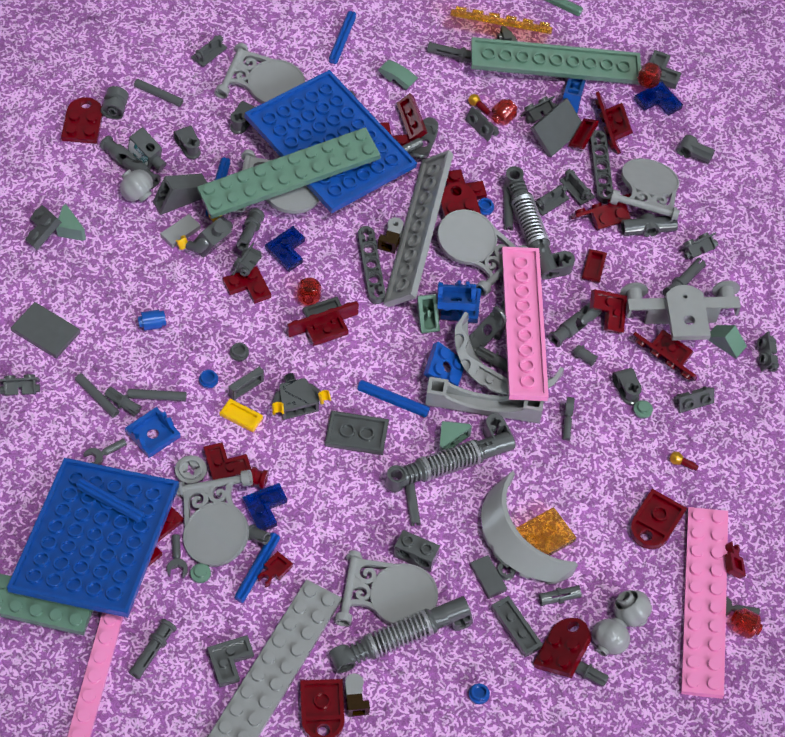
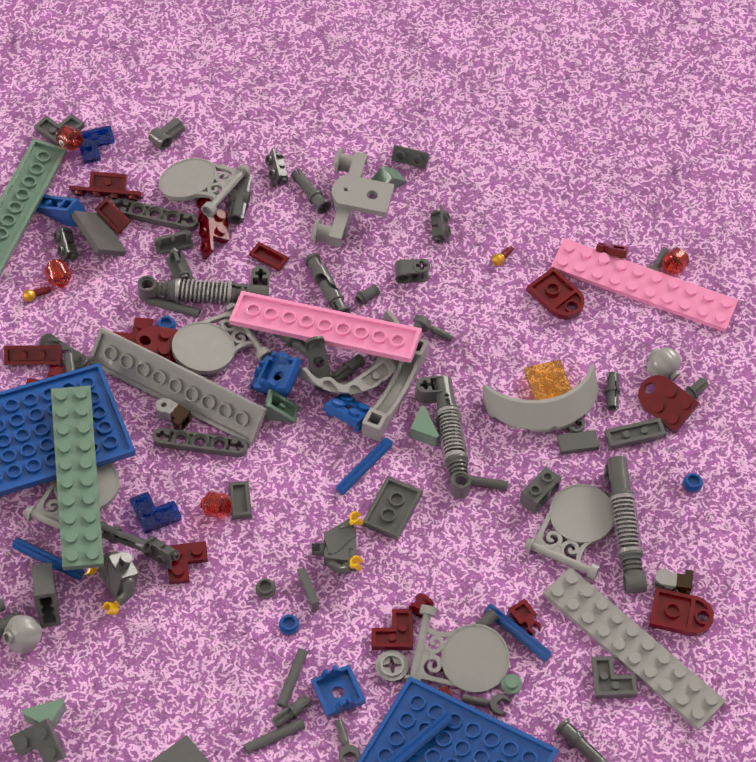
camera: 70 degrees left, 0 degrees up
blue brick [138,309,166,331] -> none
light grey tile [160,214,201,248] -> none
yellow tile [220,399,263,433] -> none
clear blue plate [242,483,287,531] -> none
dark red bracket [287,301,359,346] -> none
dark grey hinge [465,106,499,142] -> none
dark red plate [589,289,627,333] -> none
light grey plant [614,590,652,627] -> none
dark red bracket [633,330,697,381] -> none
sand green plate [633,400,653,419] -> none

